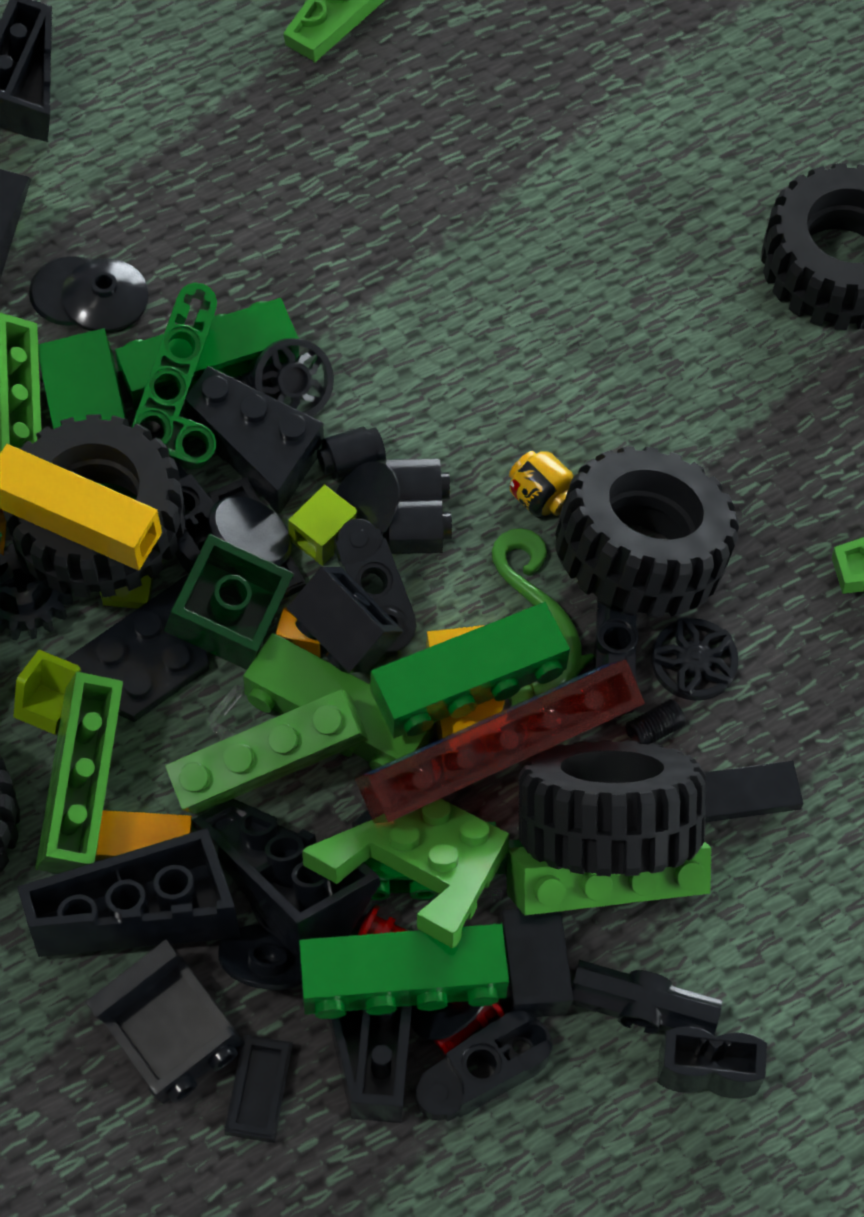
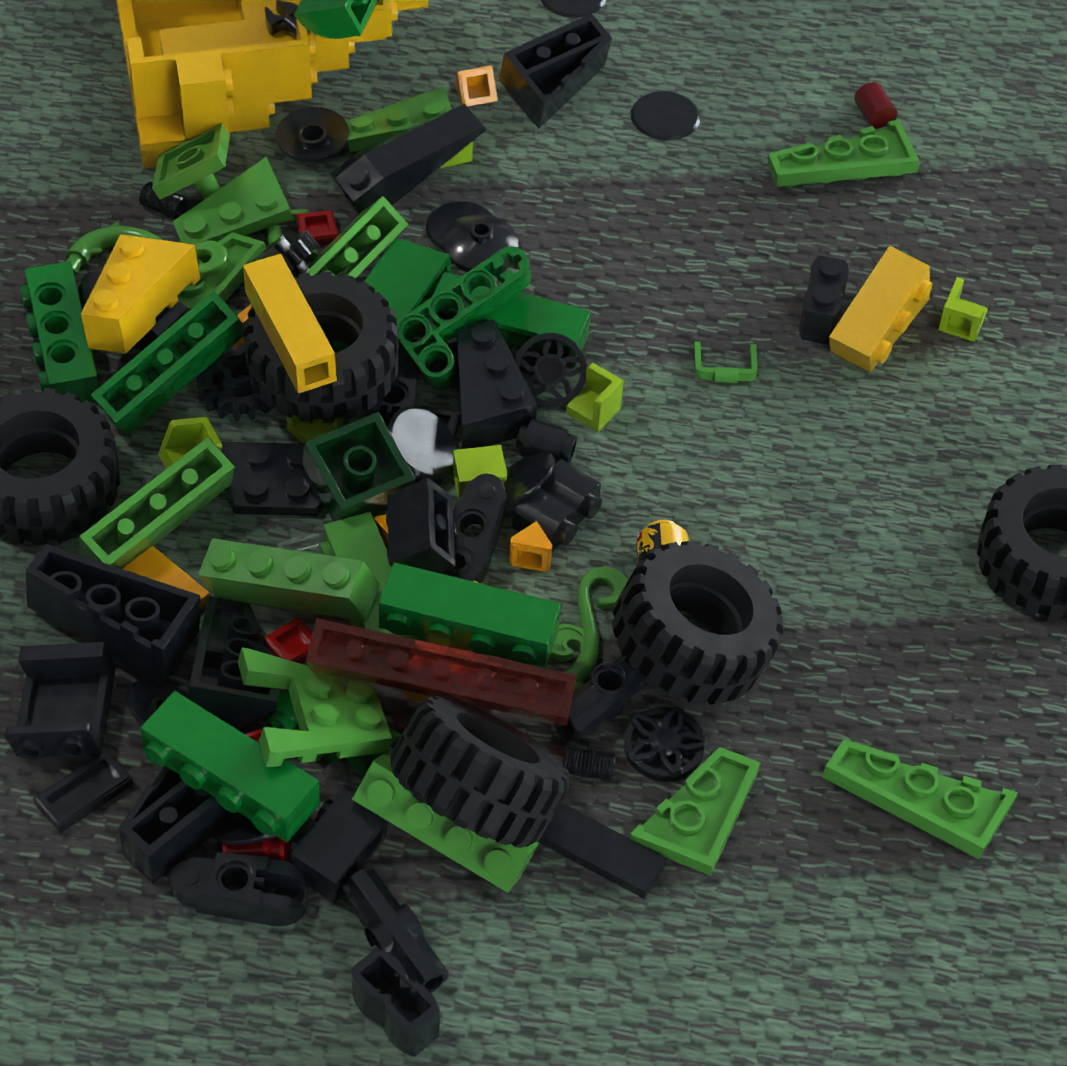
camera: 40 degrees right, 10 degrees down
none -> red tile [263,617,323,664]
none -> light orange slope [509,521,552,572]
none -> lime panel [566,363,624,432]
none -> bright green wing [629,747,760,876]
none -> black piece [631,91,700,141]
none -> bright green piece [694,342,758,383]
none -> black brick [799,256,849,345]
none -> yellow wedge [829,246,933,372]
none -> lime panel [938,277,988,342]

